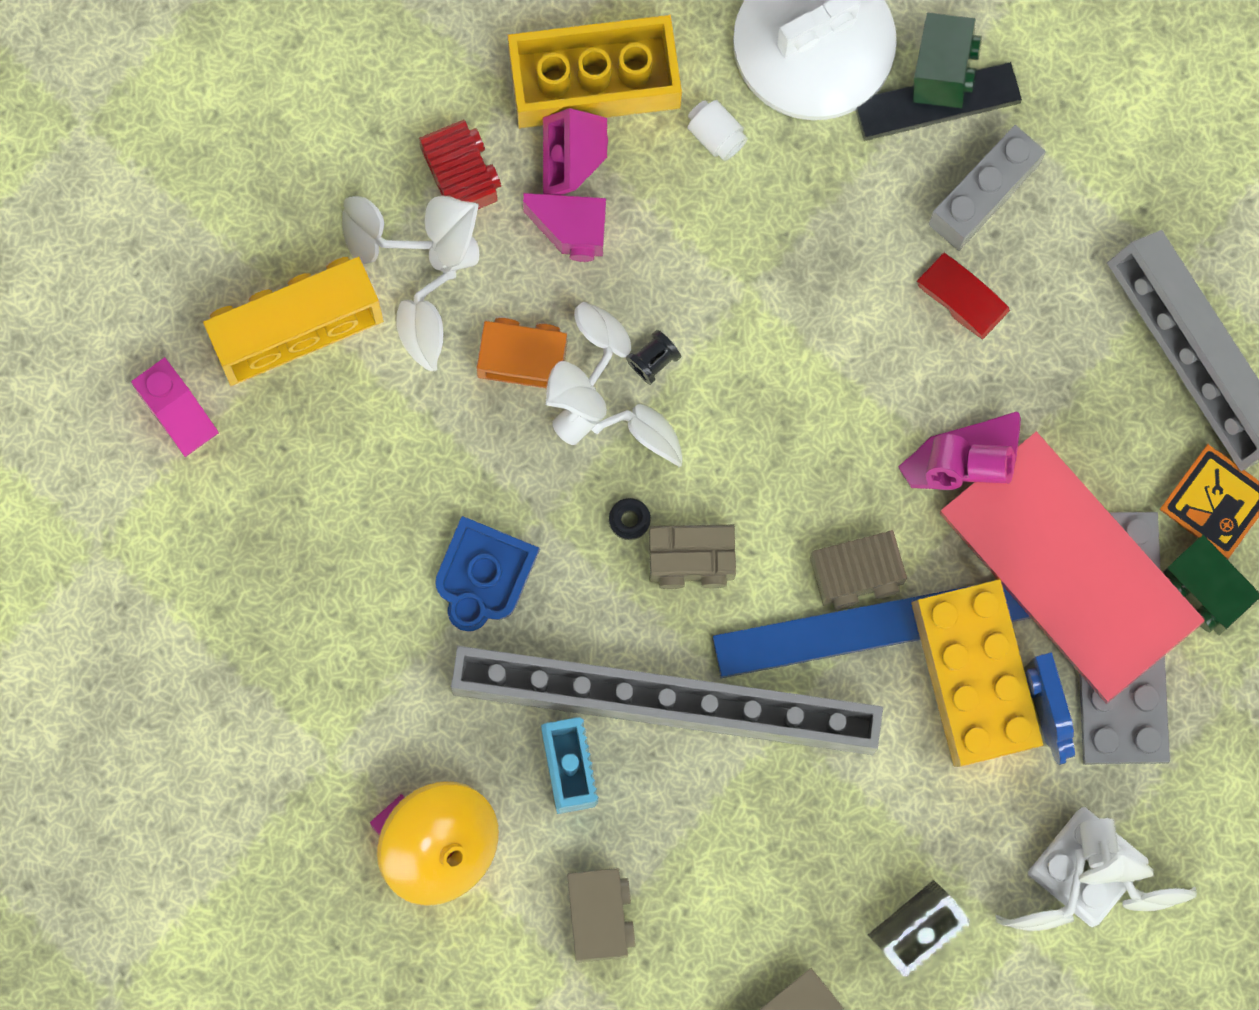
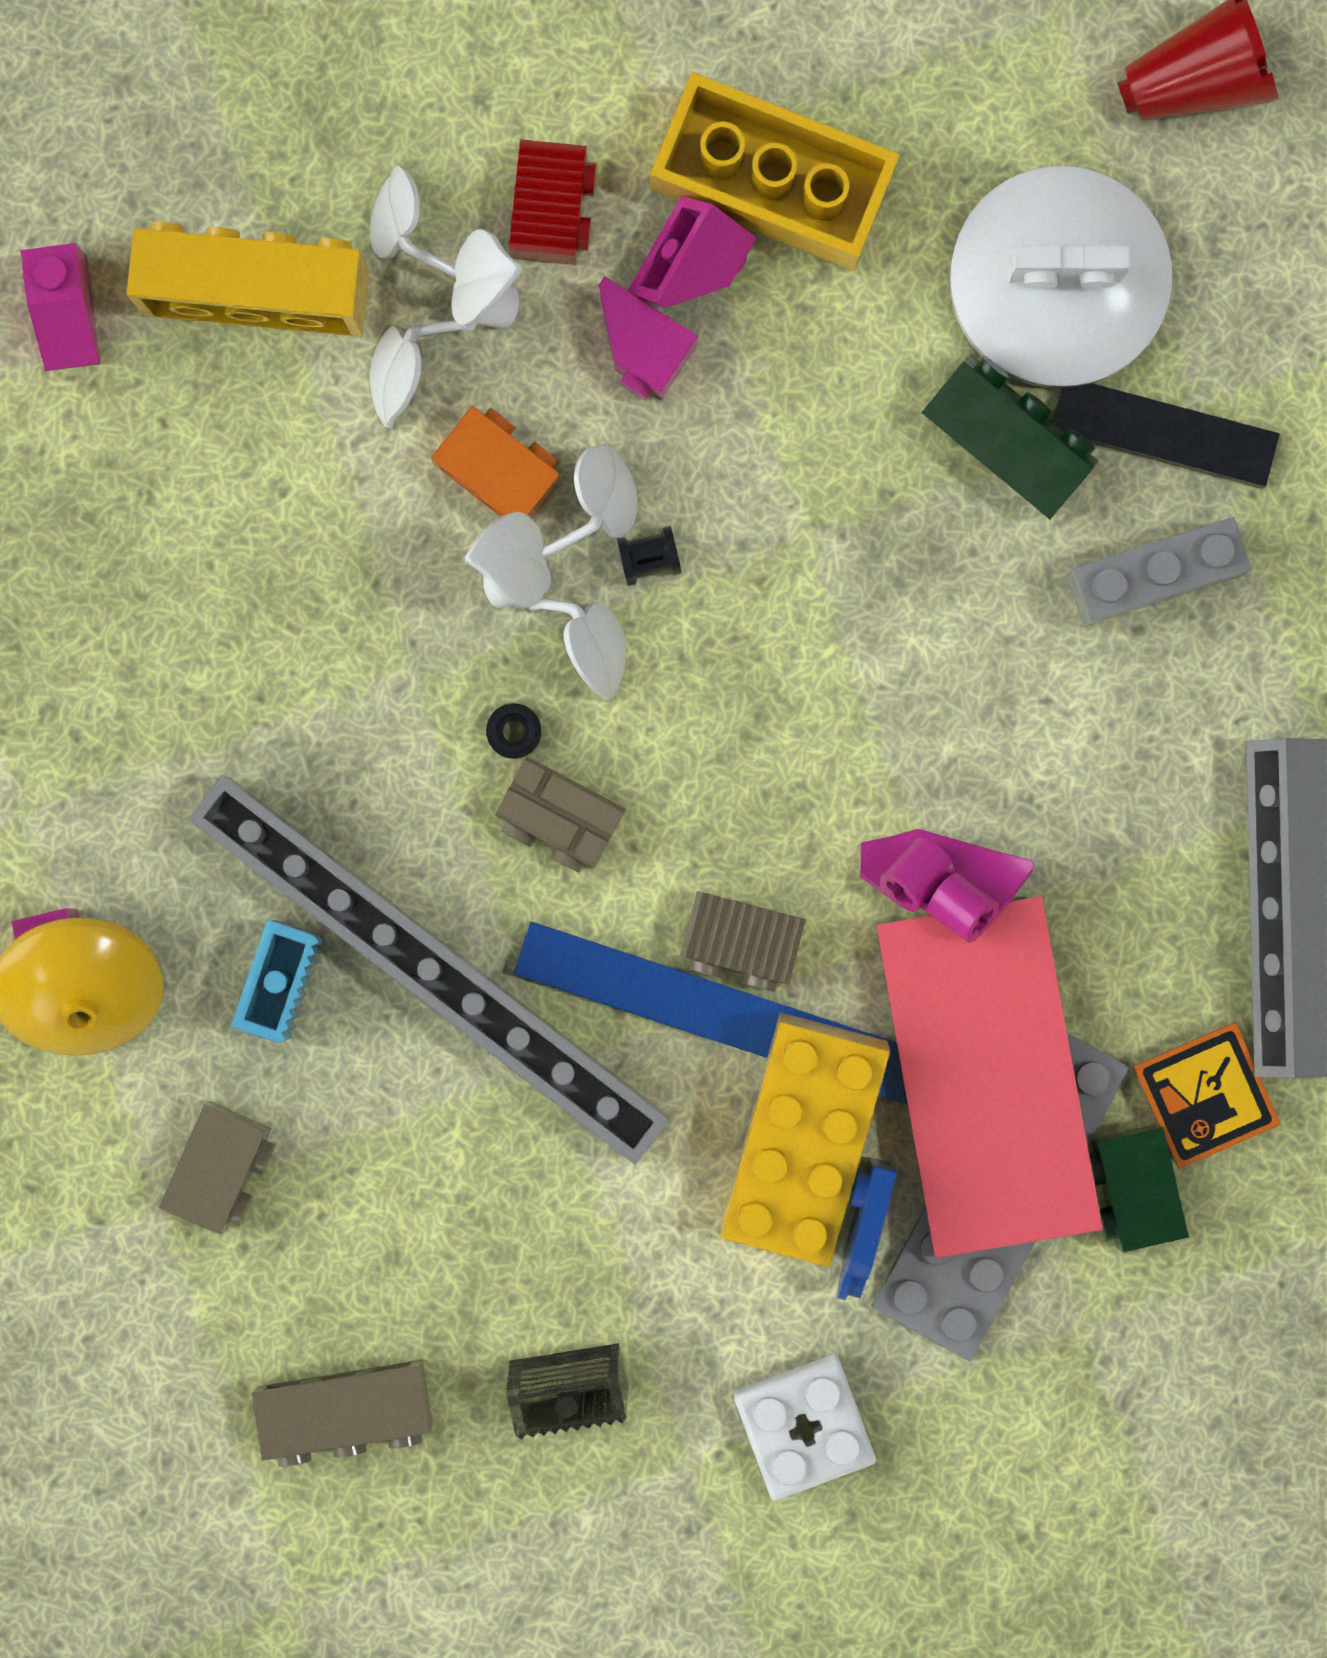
camera: 35 degrees right, 10 degrees up
blue plate [436,516,540,631] -> none
white brick [687,100,748,161] -> none
dark green brick [914,12,982,108] -> none
red slope [917,252,1010,340] -> none
white plant [996,818,1197,931] -> none
none -> dark green brick [921,355,1099,520]

